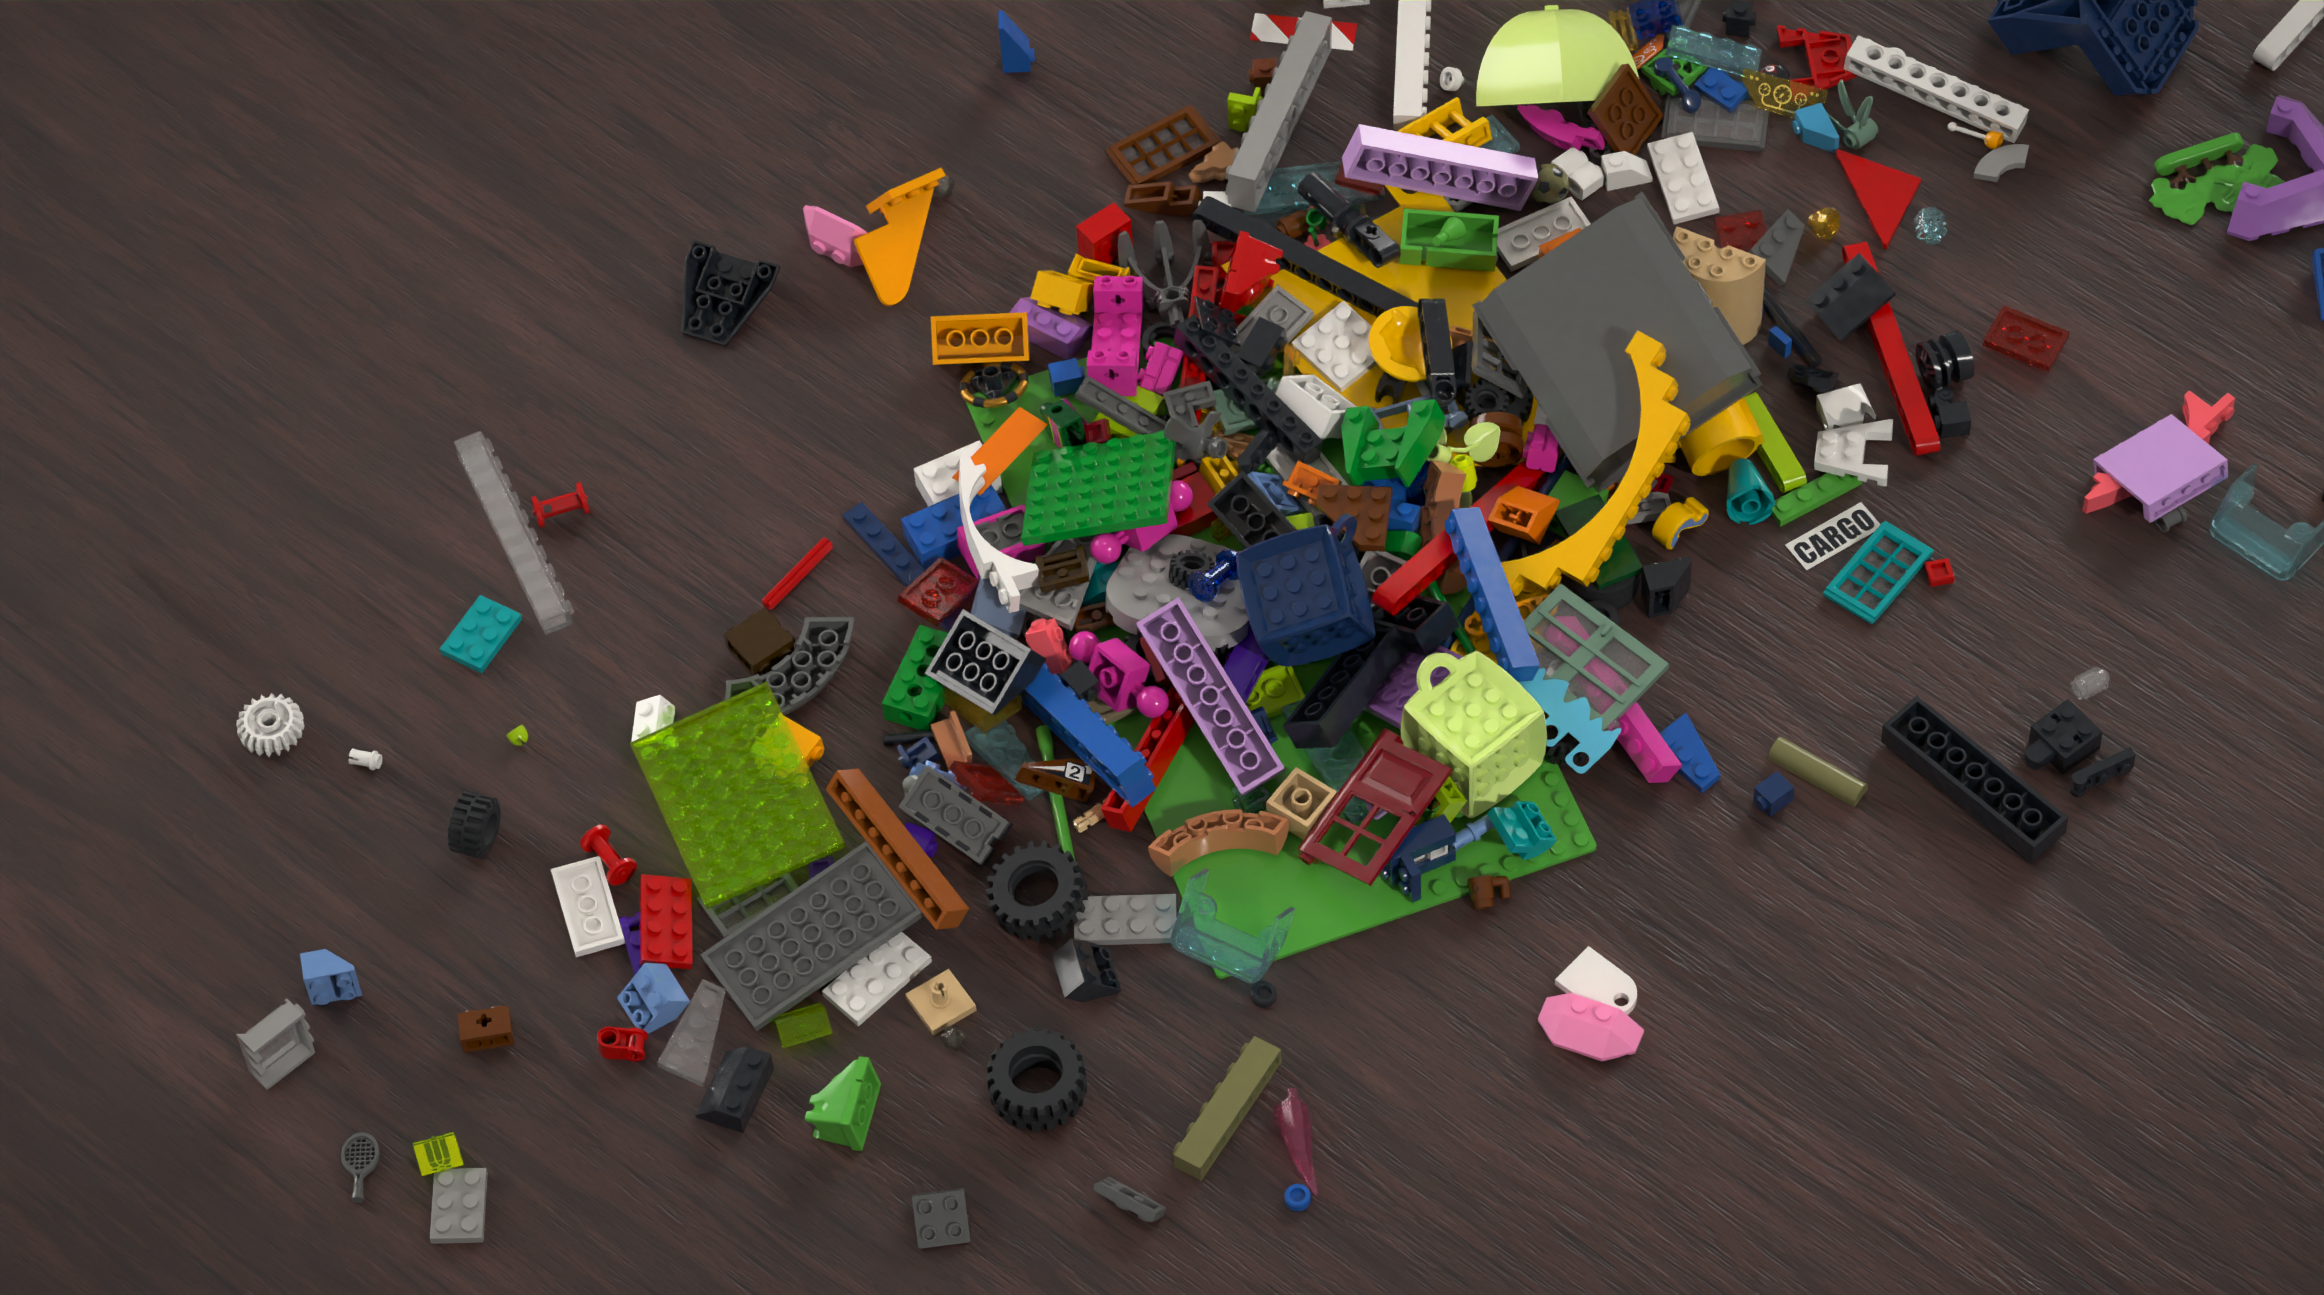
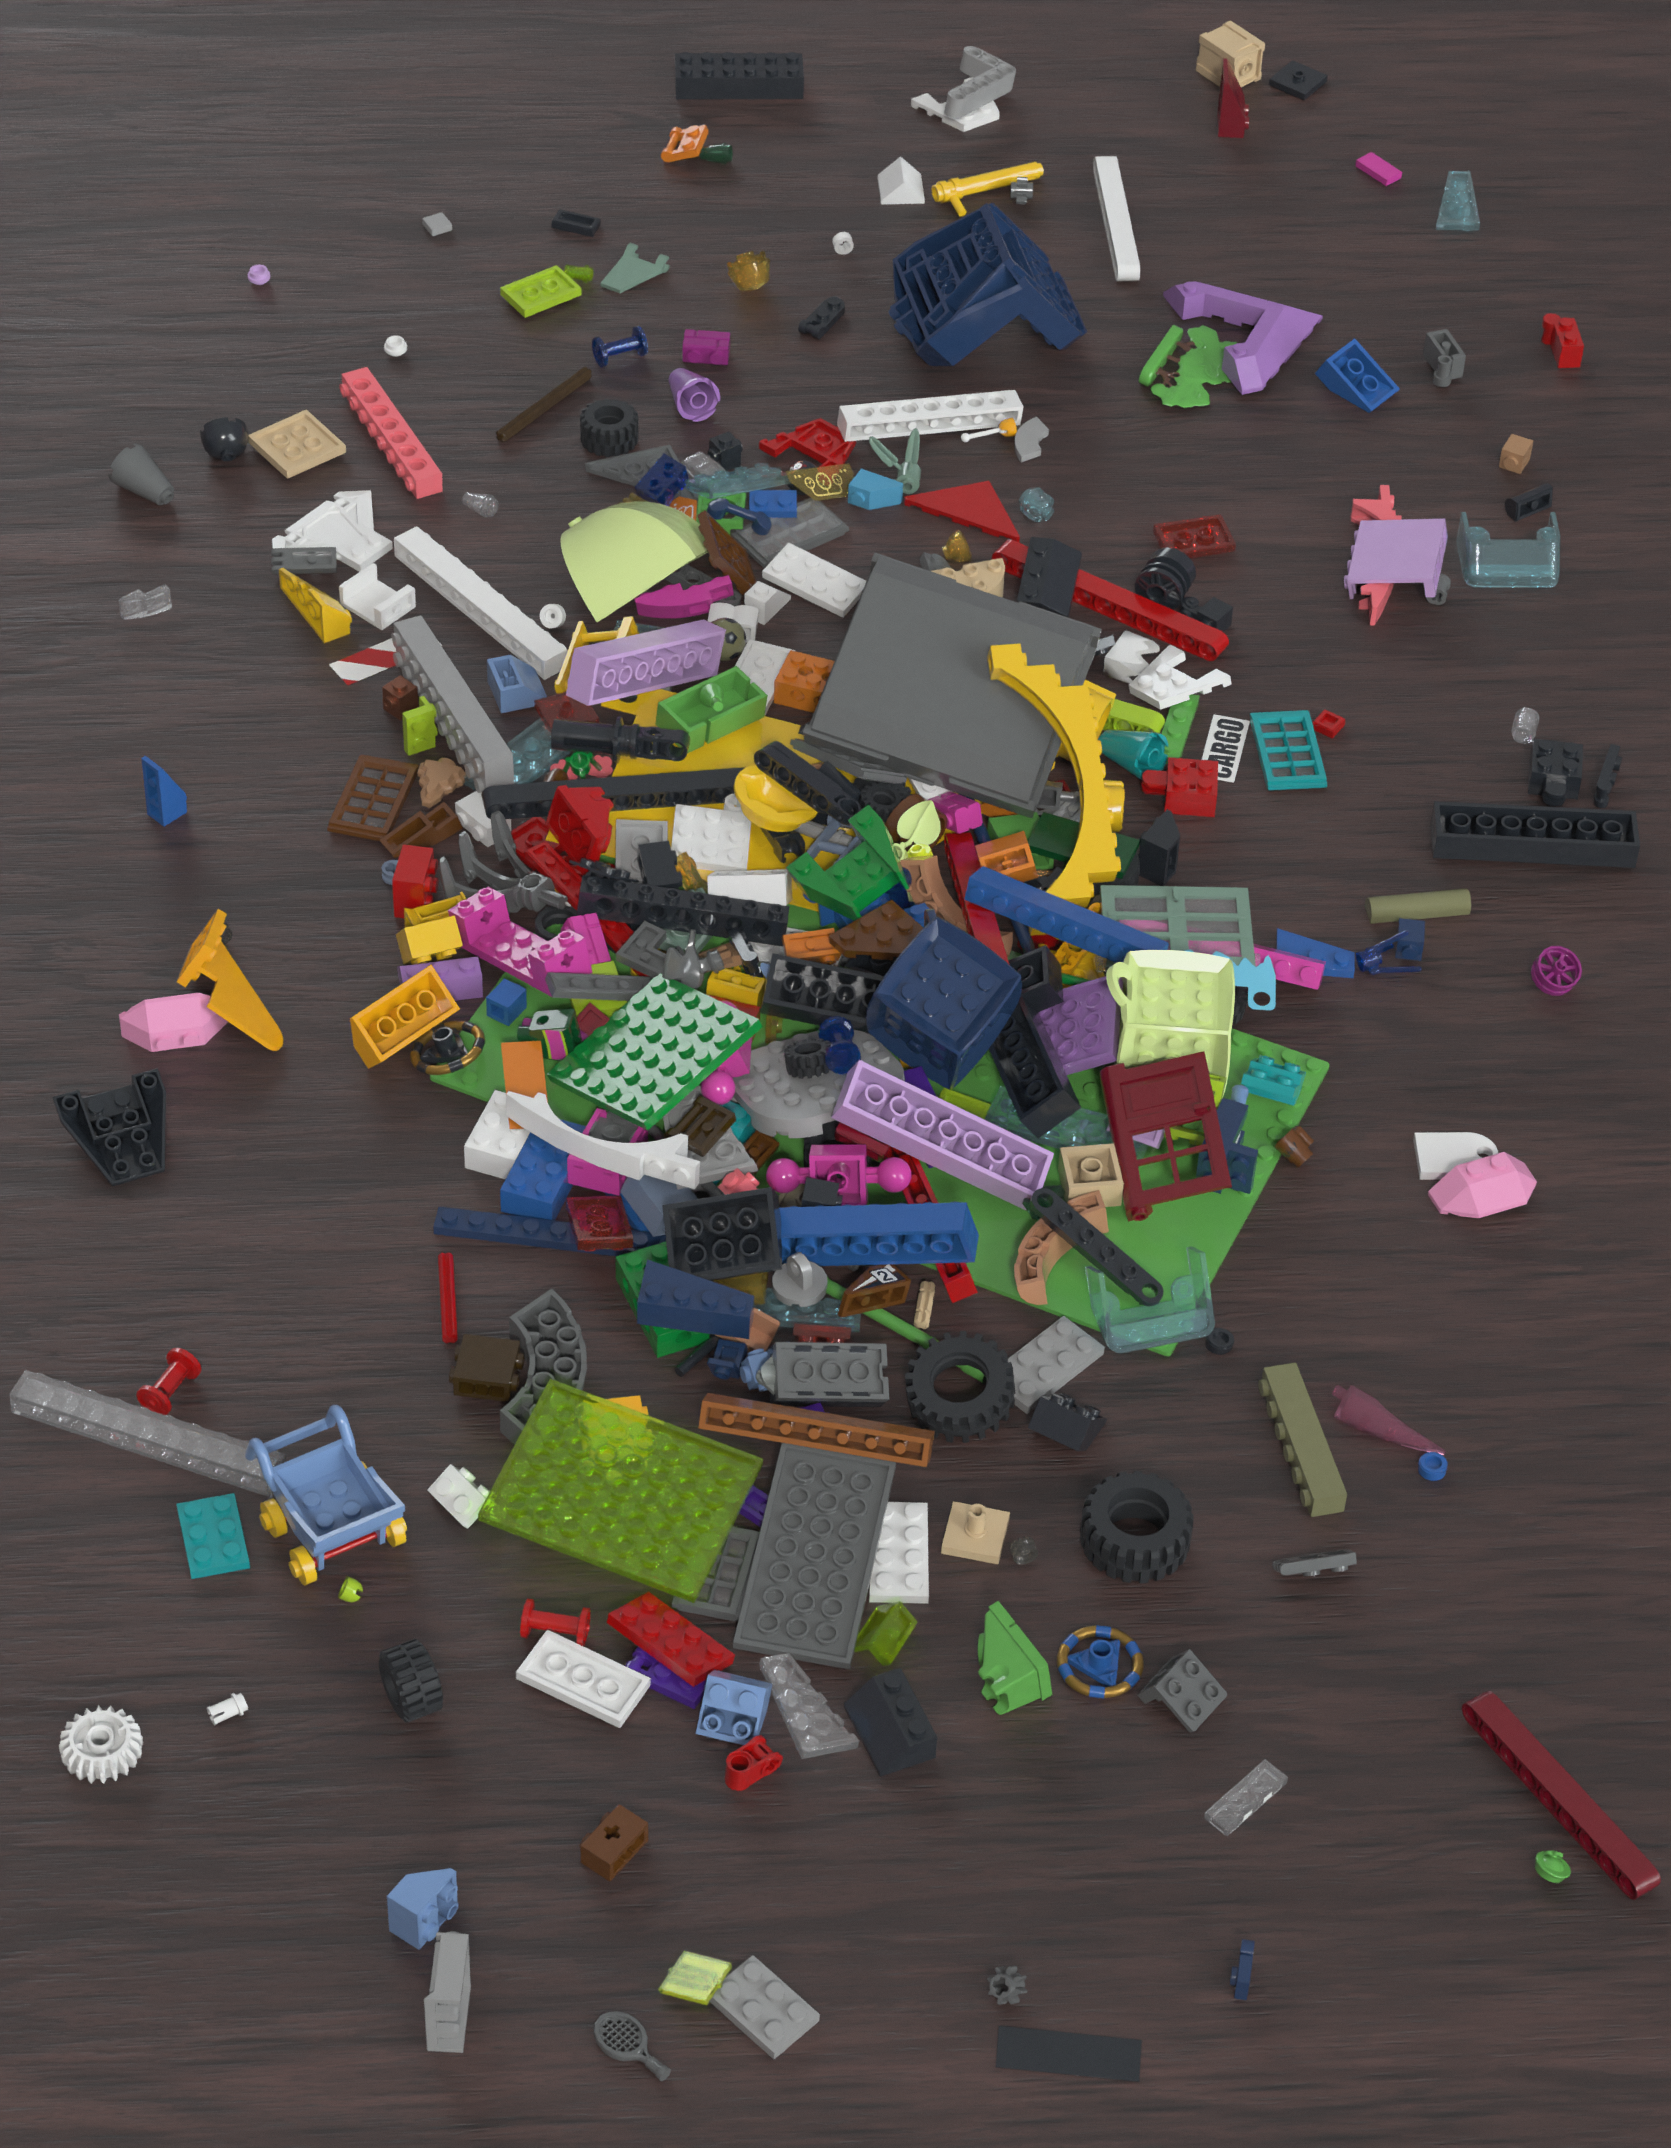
camera: 50 degrees left, 10 degrees down
none -> medium blue piece [245,1405,407,1585]
none -> medium blue slope [487,655,549,713]
none -> dark blue wedge [637,1259,754,1339]
none -> clear slope [681,451,732,492]
none -> light grey tile [772,1252,828,1307]
none -> black plate [1029,1188,1164,1308]
none -> blue piece [1057,1625,1144,1699]
none -> red brick [1141,757,1218,817]
none -> clear blue plant [1356,930,1422,975]
none -> magenta wheel [1531,946,1582,996]

